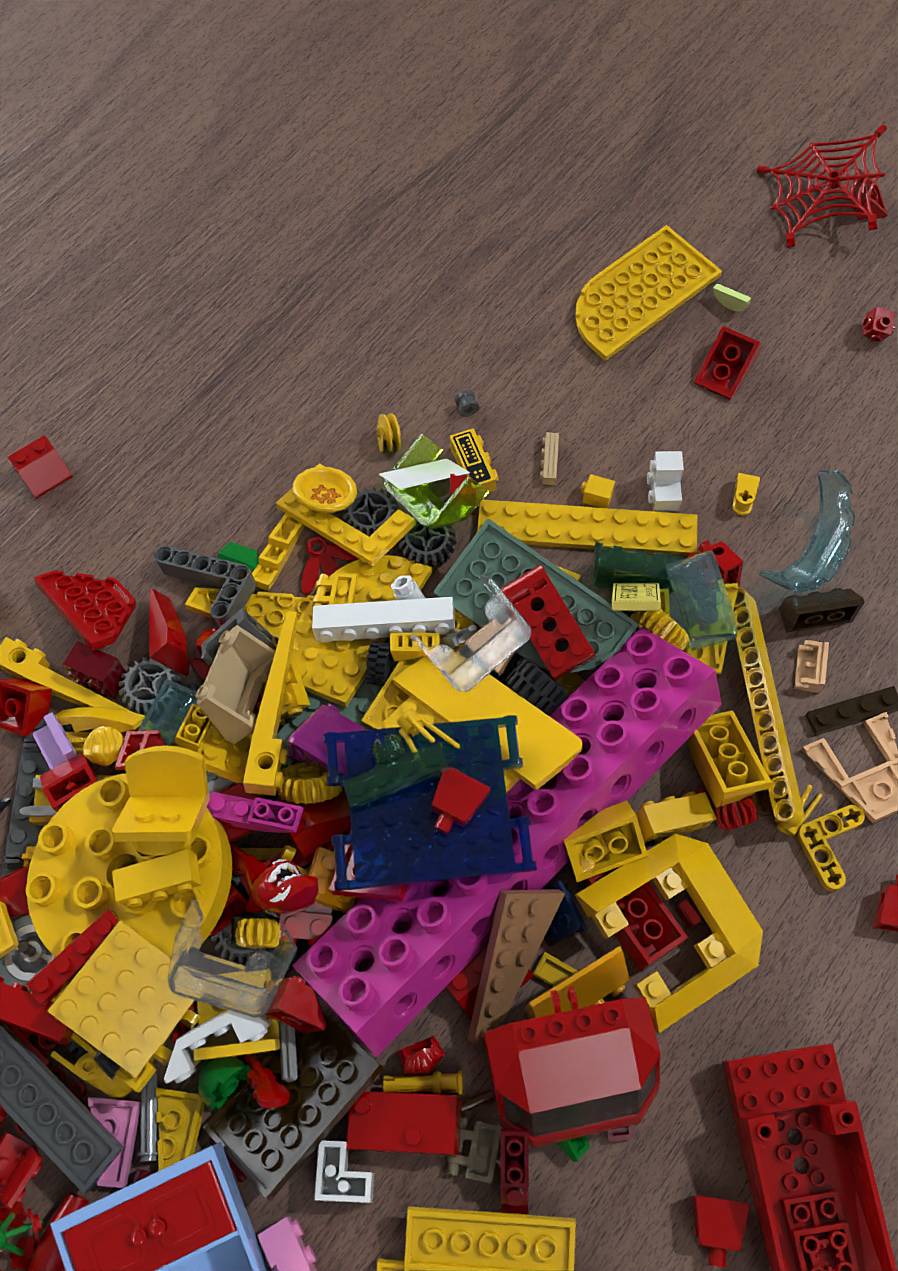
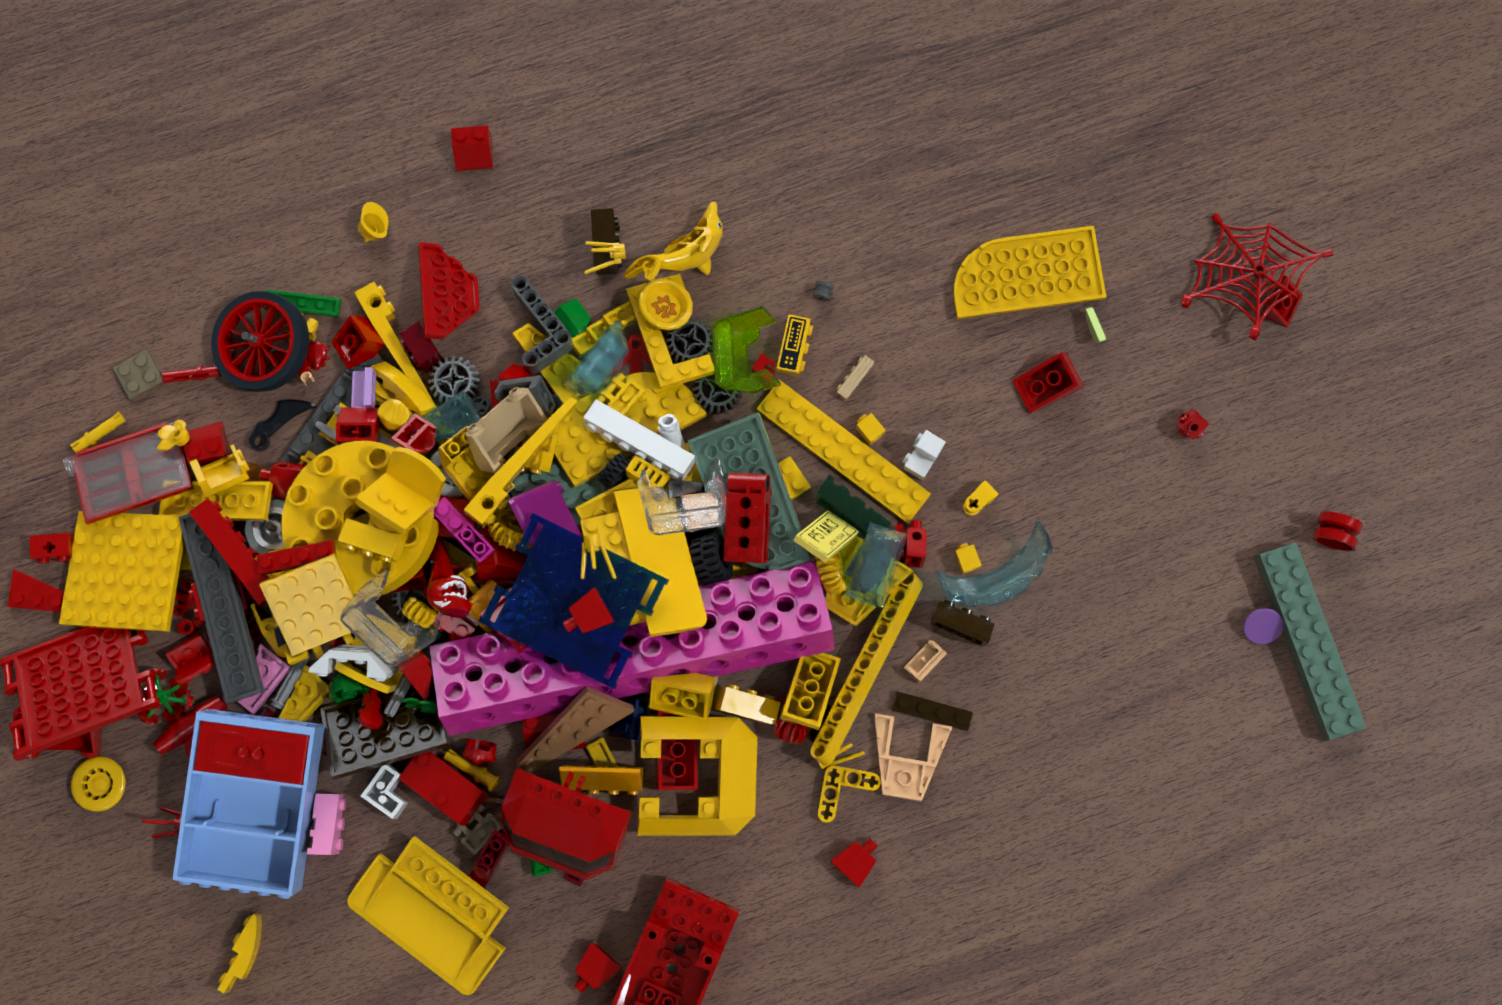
camera: 30 degrees right, 15 degrees up
red wedge [149,589,189,676] -> none
clear green plate [342,735,451,809] -> none
yellow piece [376,413,401,452] -> none
white sticker [379,459,470,489] -> none
red tile [676,899,702,930] -> none
none -> green plate [402,698,438,713]
none -> clear light blue windscreen [563,320,629,395]
none -> yellow plant [584,241,626,274]
none -> dark brown brick [591,208,622,275]
none -> yellow animal [624,202,723,281]
none -> yellow brick [954,543,982,574]

